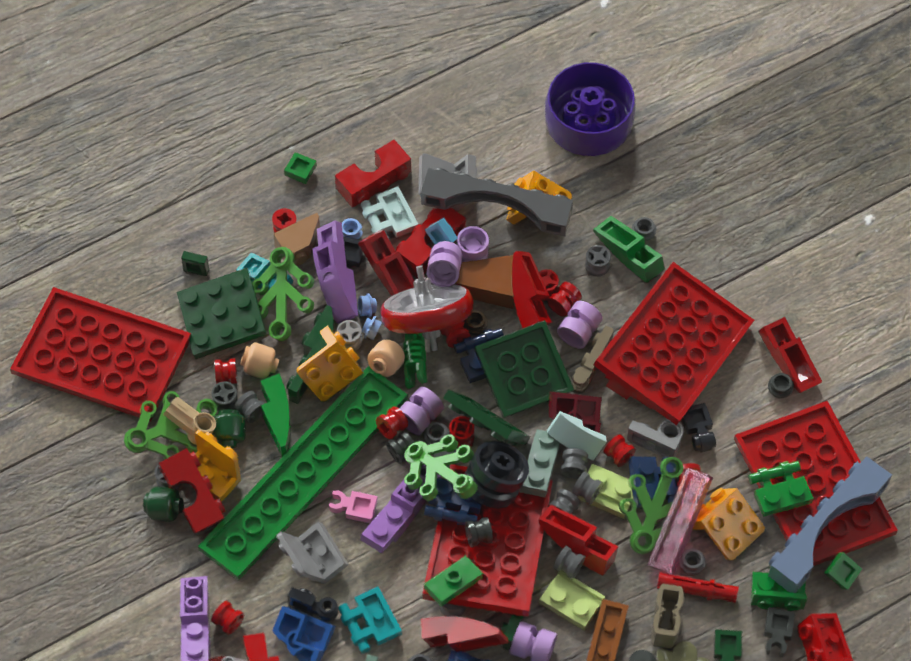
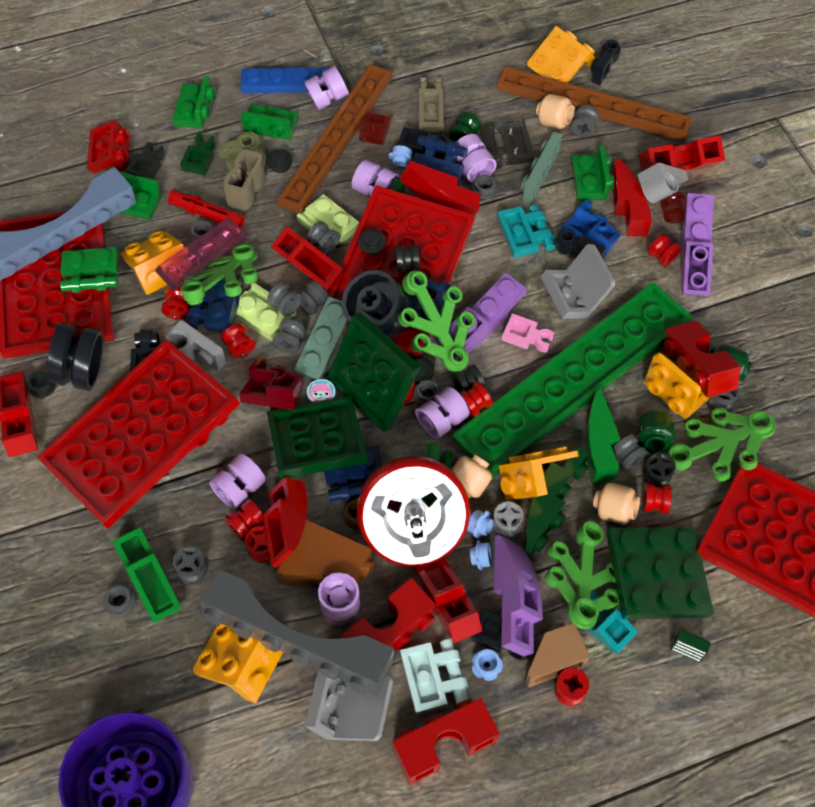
camera: 170 degrees left, 0 degrees up
tan piece [163,397,216,445] -> none
green plate [284,152,317,184] -> none
green plate [424,556,483,607] -> none
medium azure plate [425,218,458,244] -> none
lavender wheel [427,241,463,287] -> none
light aqua slope [547,411,607,460] -> none
dark tan hinge [572,325,614,393] -> none
green plate [824,552,862,590] -> none
none -> black wheel [46,322,104,391]
none -> tile [307,379,336,403]
none -> pearl dark grey plate [359,229,386,255]

